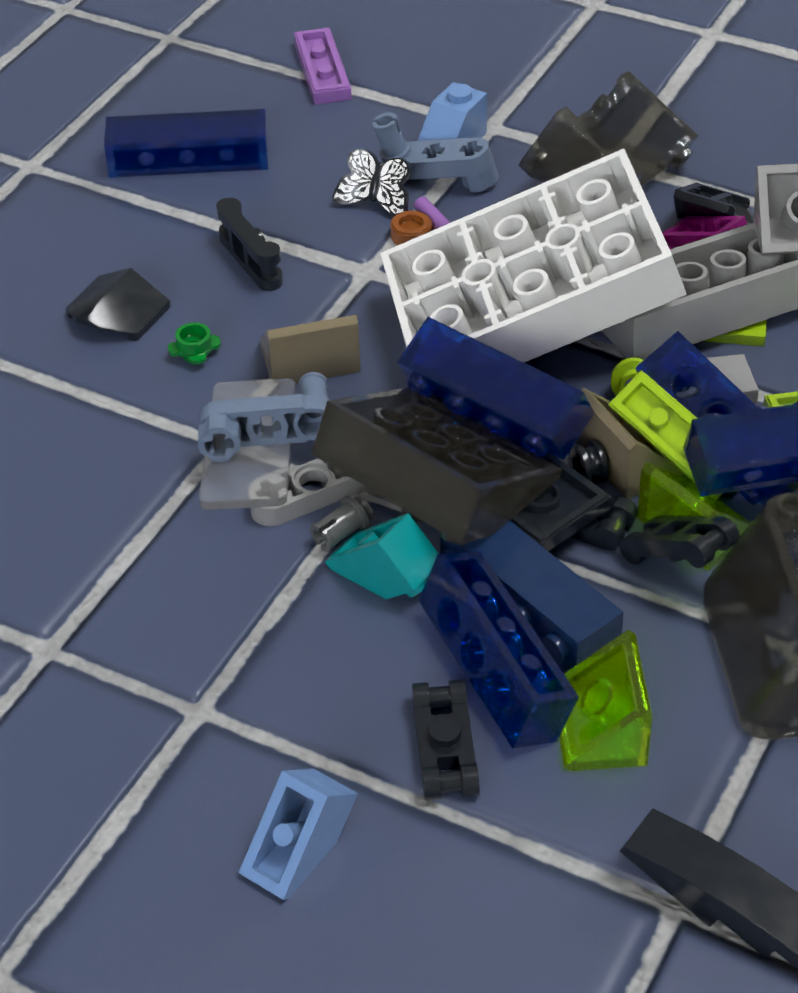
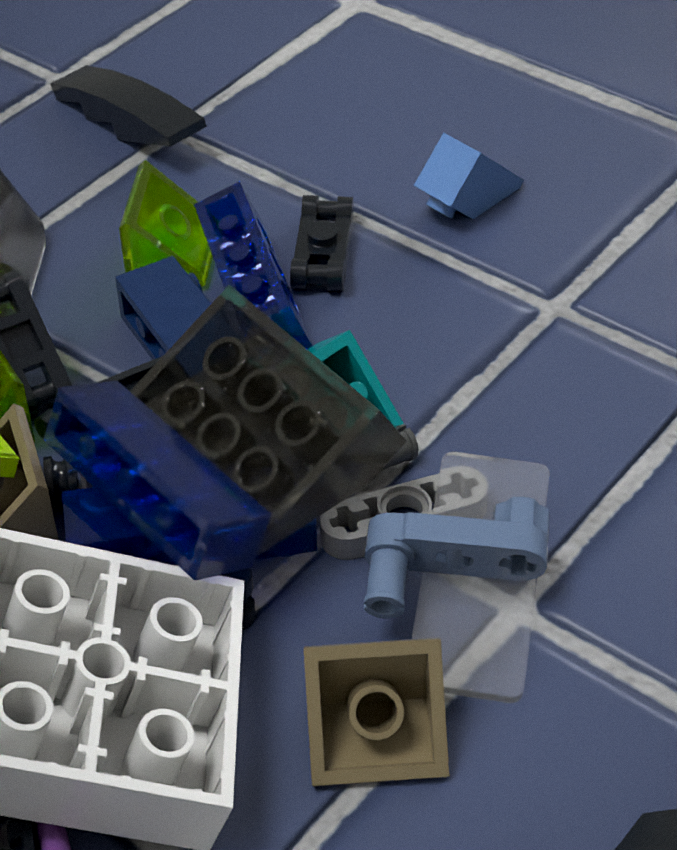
camera: 170 degrees left, 0 degrees up
green plate [168,322,221,364] -> none

